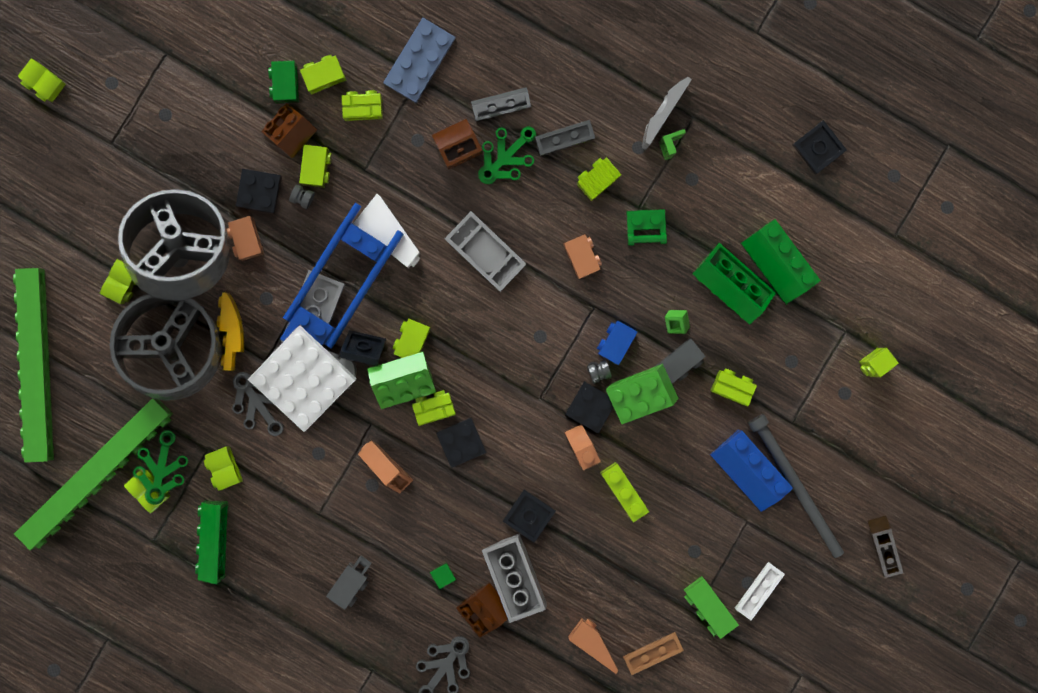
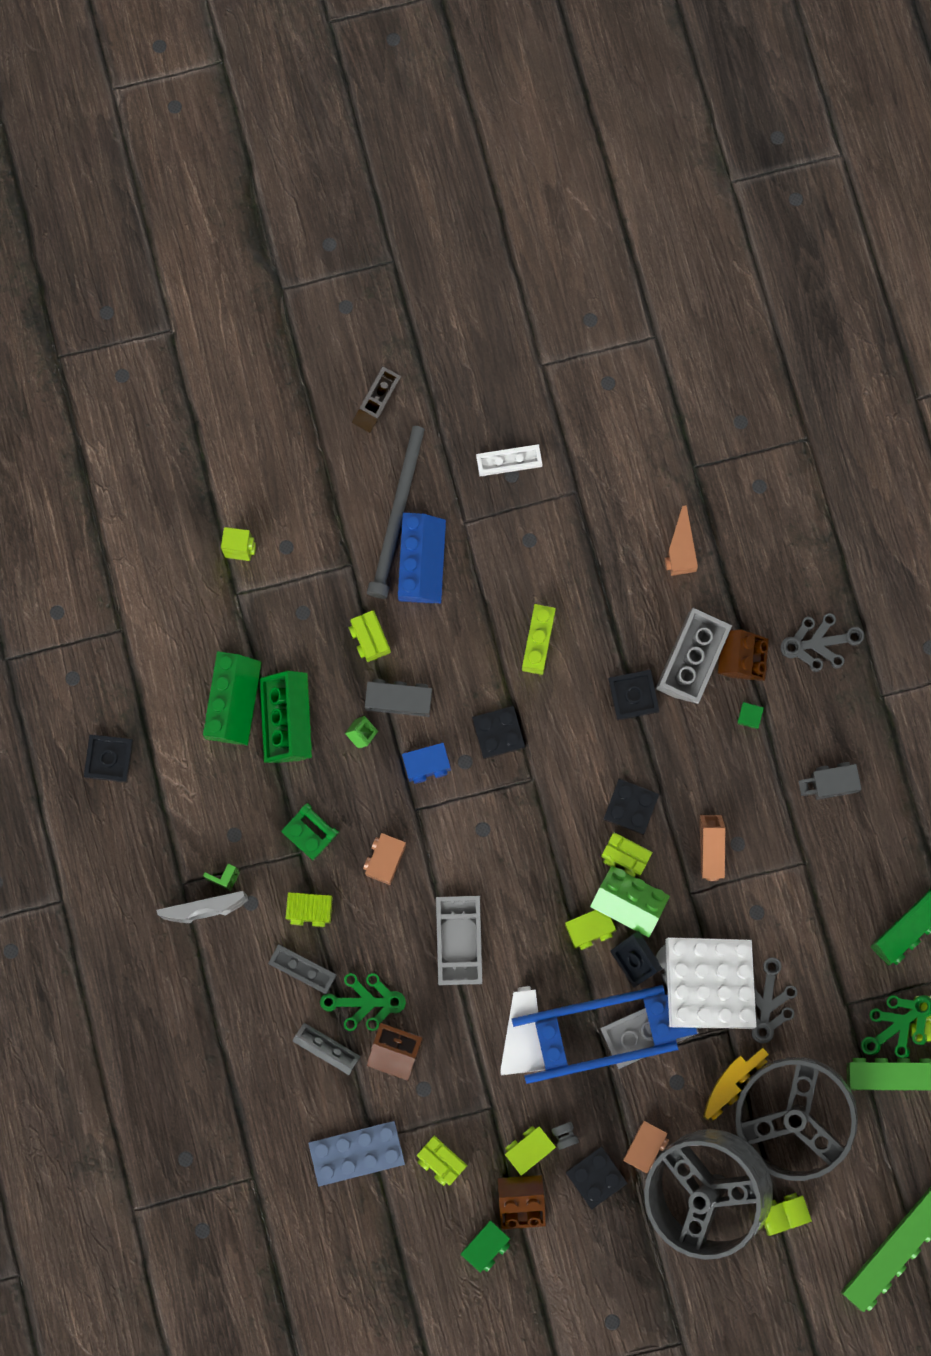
camera: 135 degrees left, 10 degrees down
lime brick [204,446,243,491] -> none
lime brick [300,55,347,95] -> none
nougat slope [565,424,601,470] -> none
dark grey wheel [587,360,612,384] -> none
bright green brick [606,364,679,424] -> none
medium nougat plate [623,632,684,675] -> none
bright green brick [684,576,739,639] -> none

